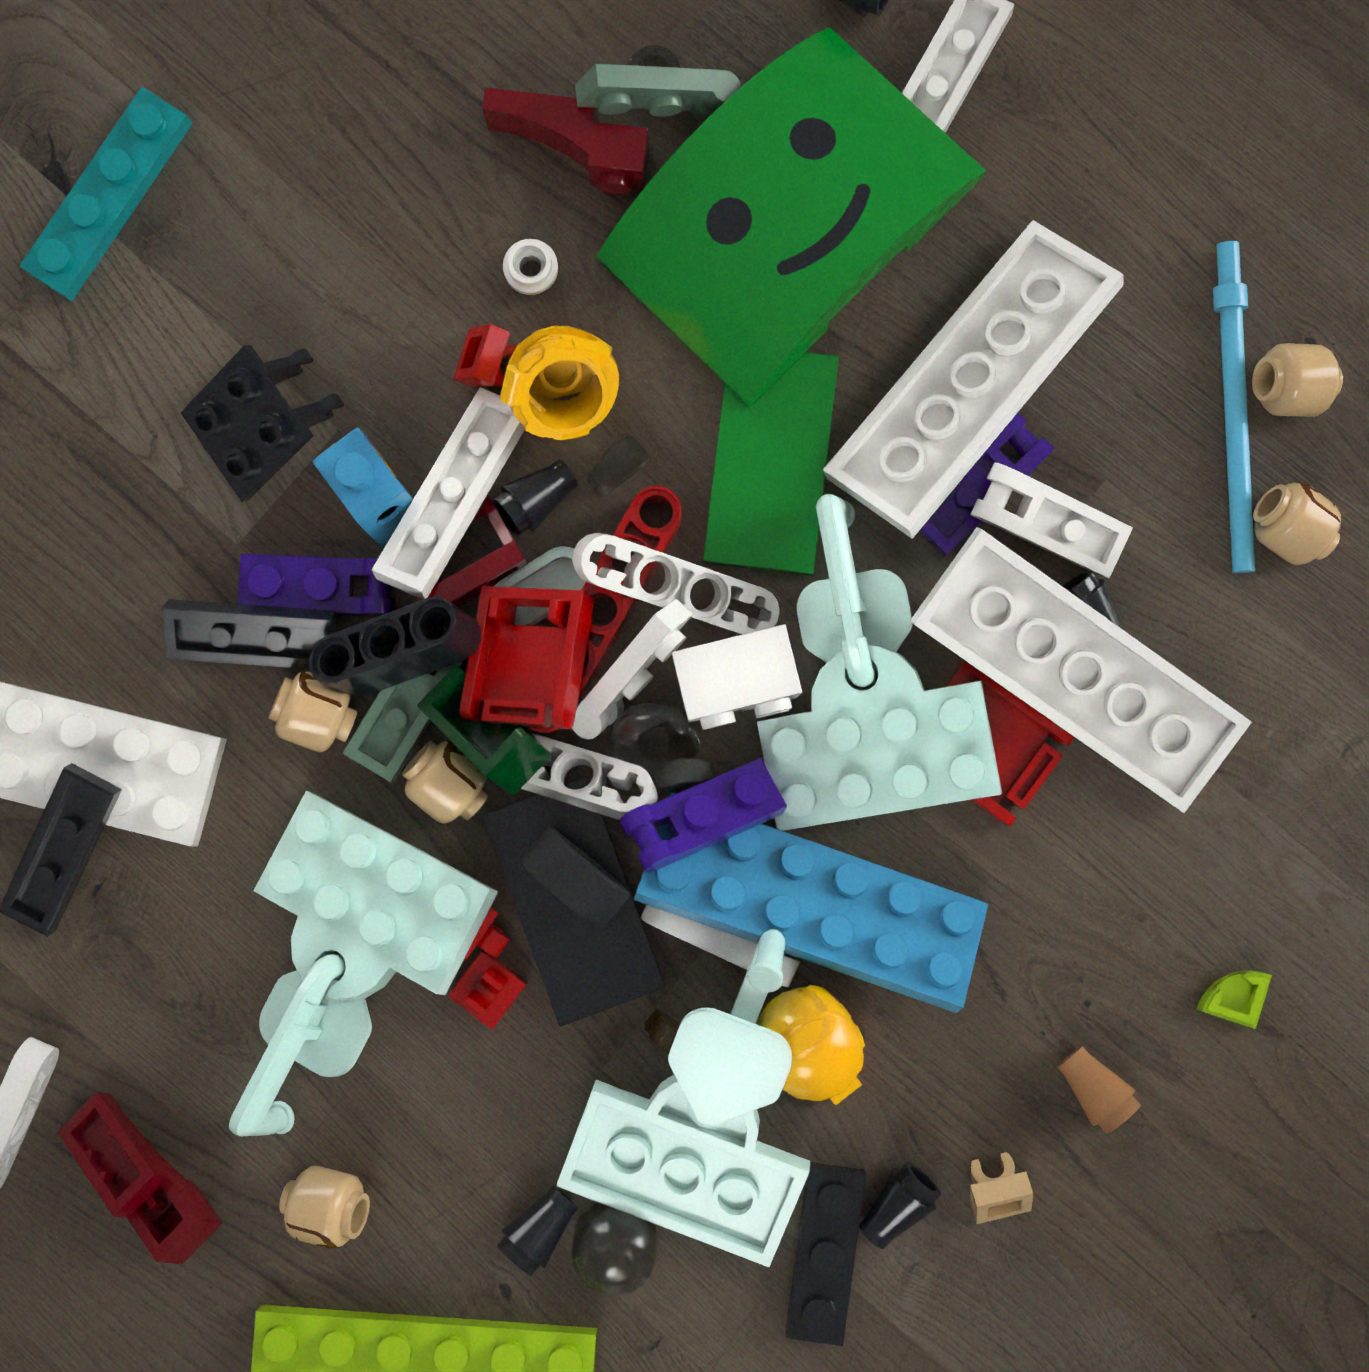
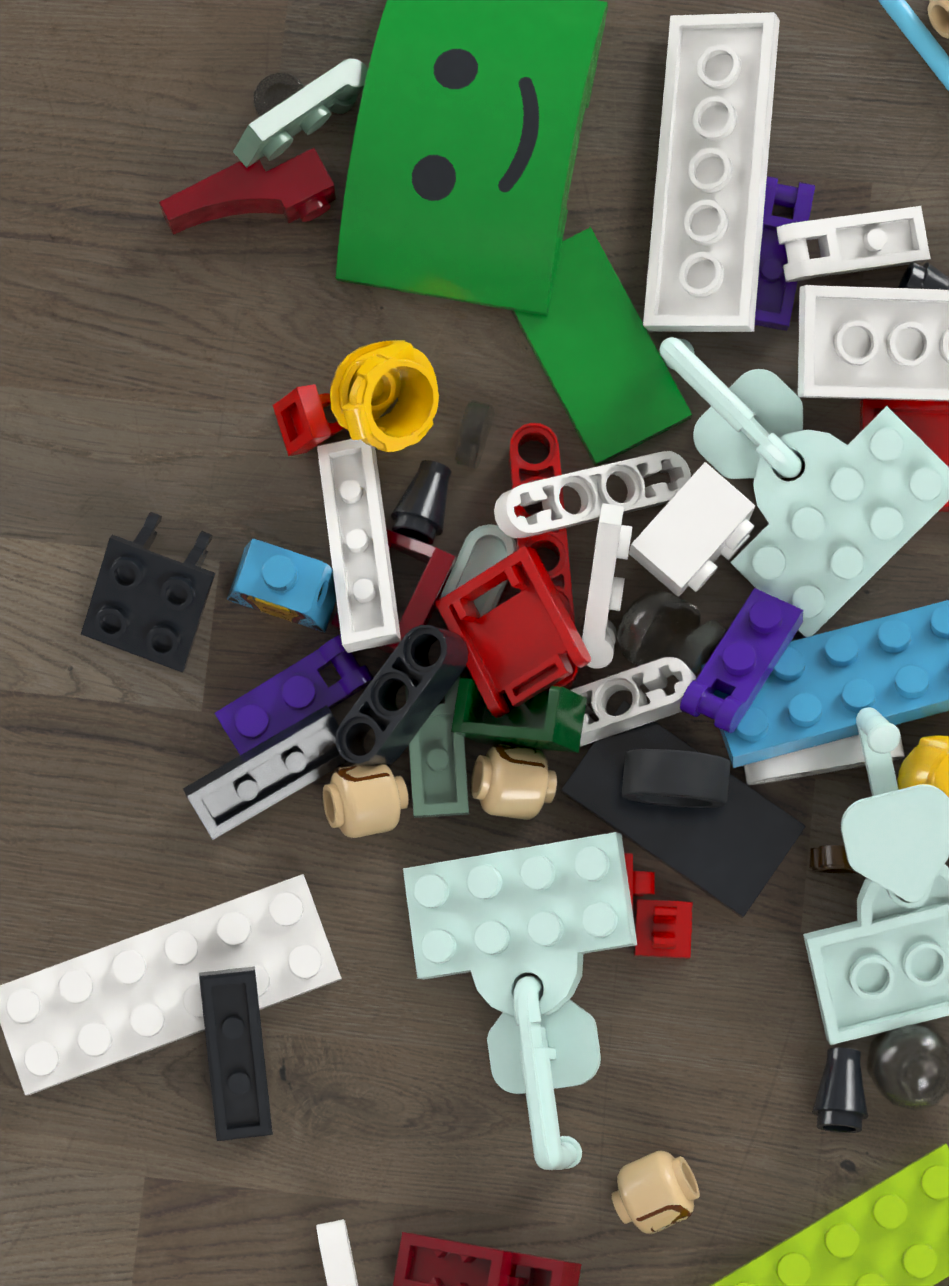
camera: 40 degrees left, 5 degrees down
white plate [503,239,558,295] -> none

